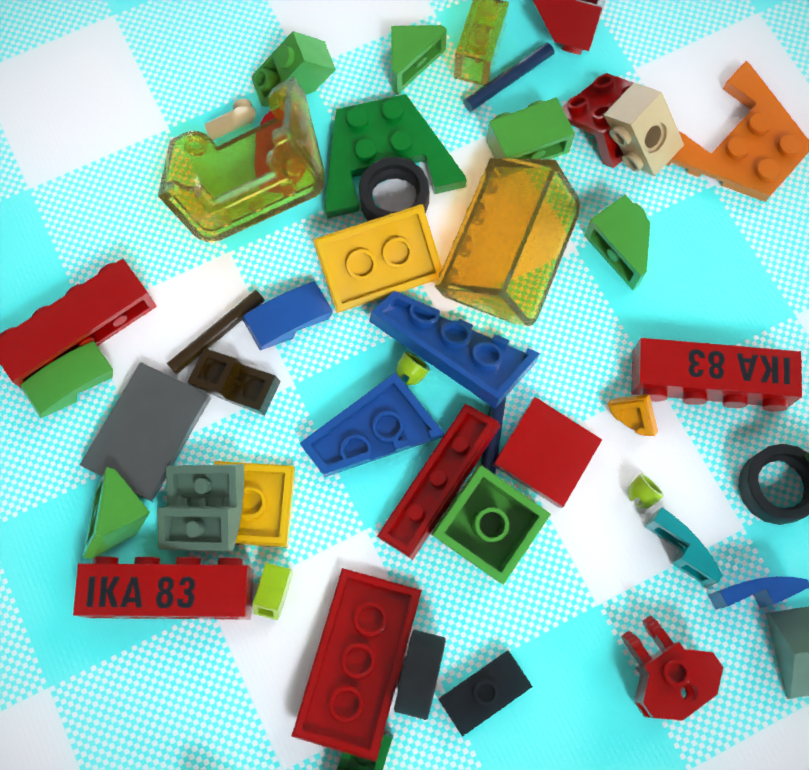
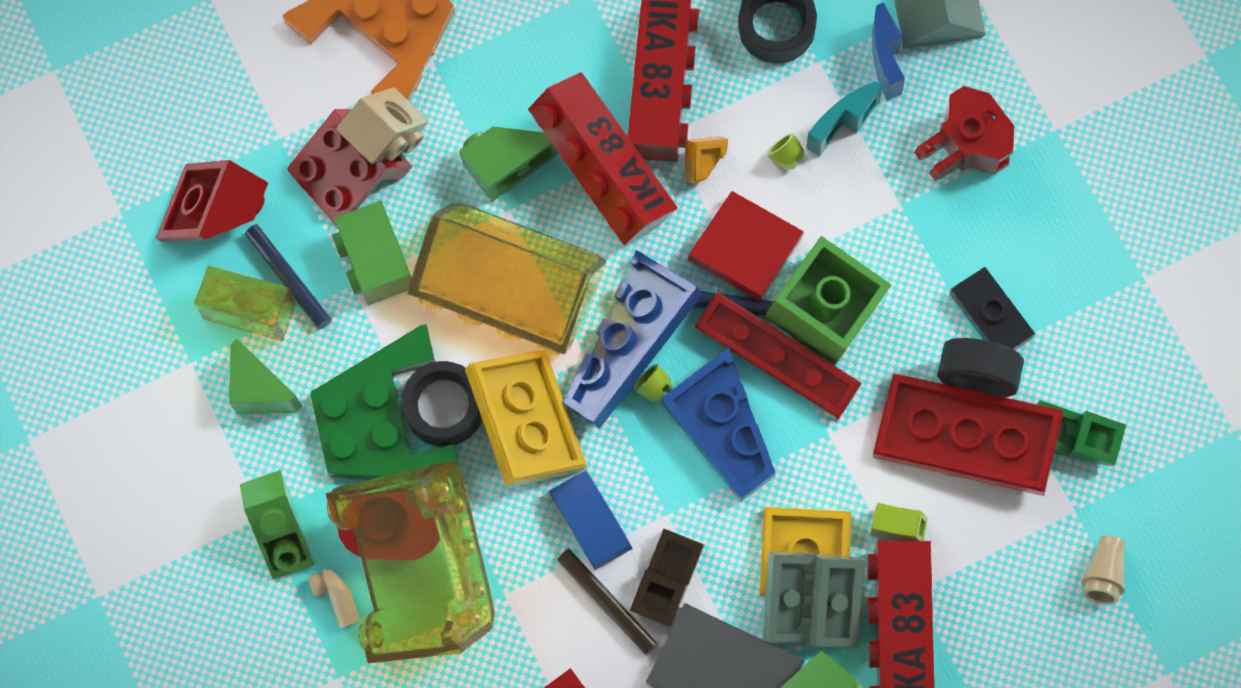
camera: 85 degrees left, 0 degrees up
none -> red brick [528,72,678,246]

